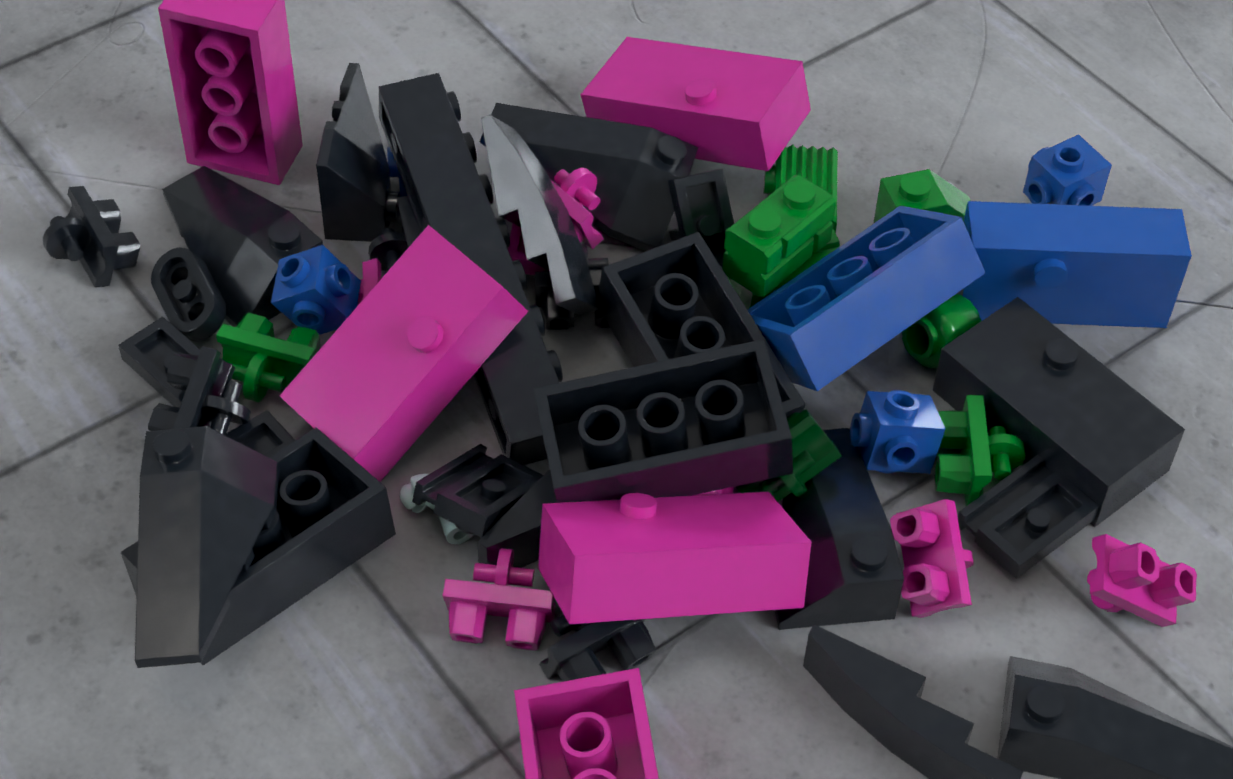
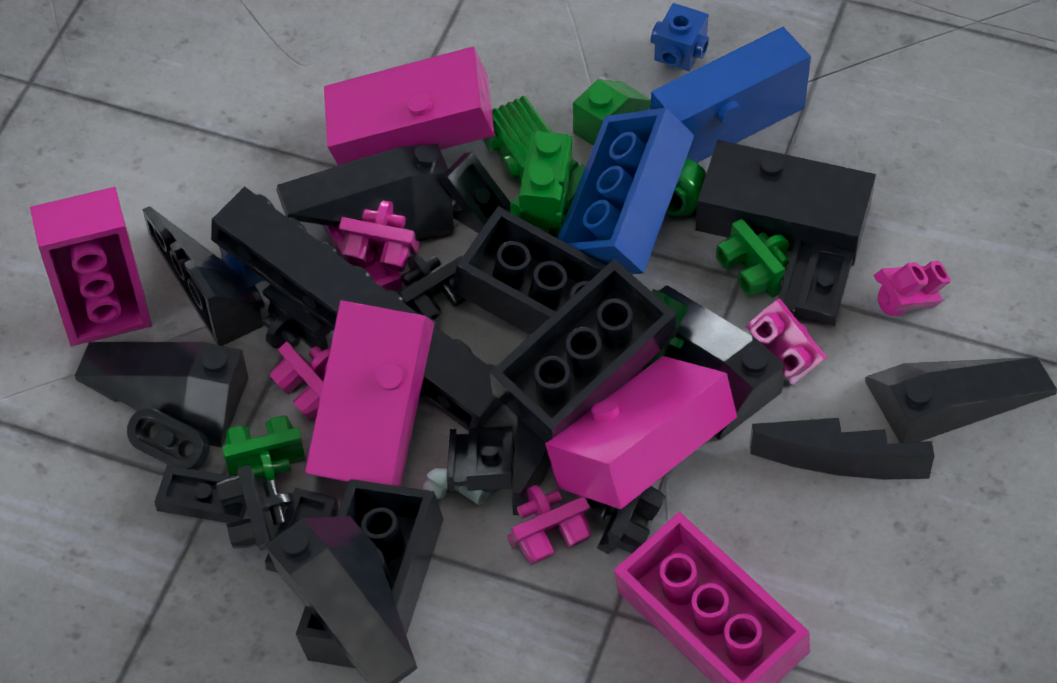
camera: 30 degrees left, 5 degrees up
black hips [43,186,140,288] -> none
blue brick [271,245,361,335] -> none
slope [481,115,599,315] -> none
blue brick [850,390,945,474] -> none

